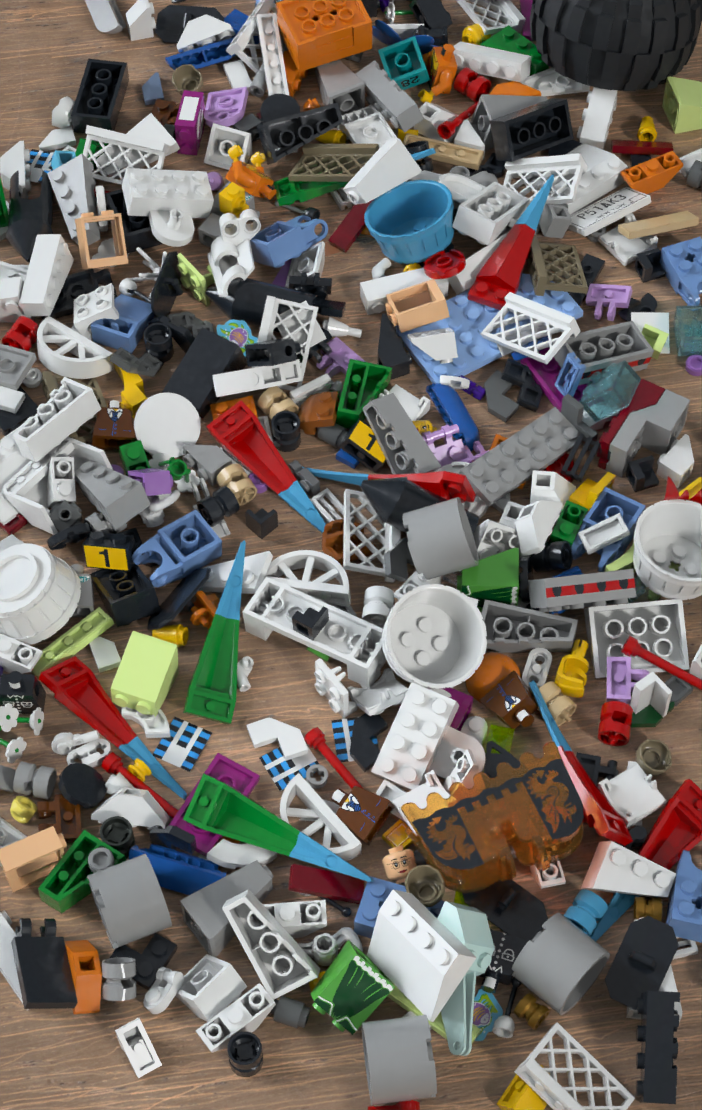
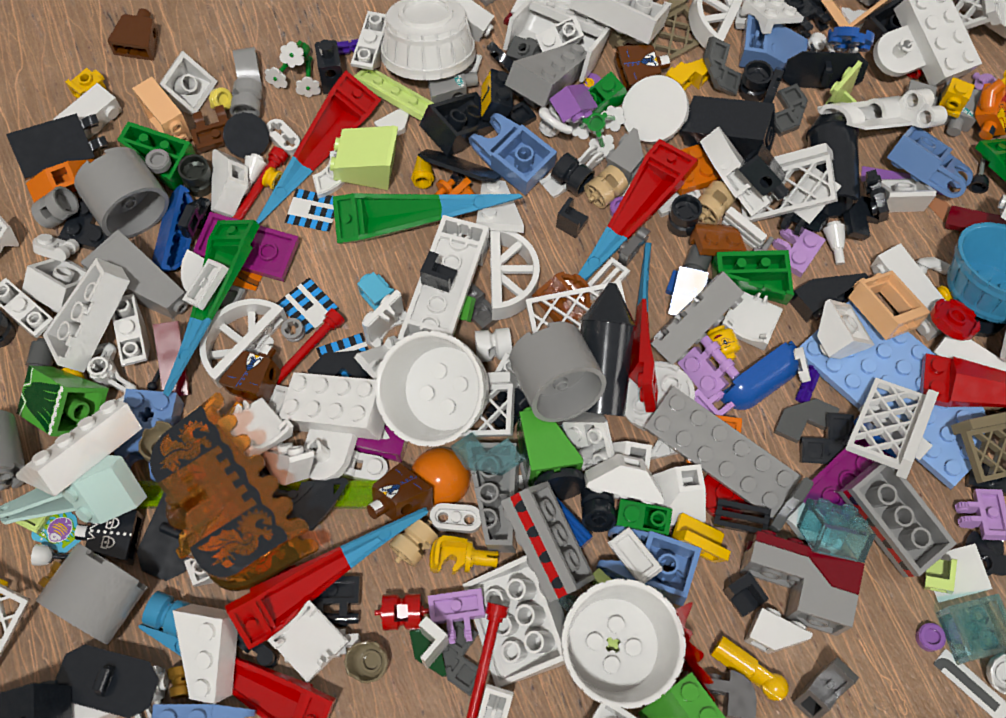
camera: 75 degrees right, 10 degrees up
white plate [51,730,100,755] -> none
sticker [216,319,258,356] -> none
white arm [237,656,254,692] -> none
white tile [246,717,308,761] -> none
medium blue tile [554,352,586,397] -> none
none -> white tile [182,259,229,311]
none -> medium azure window [357,272,394,311]
none -> clear light blue tile [450,432,523,476]
none -> blue plate [827,26,875,52]

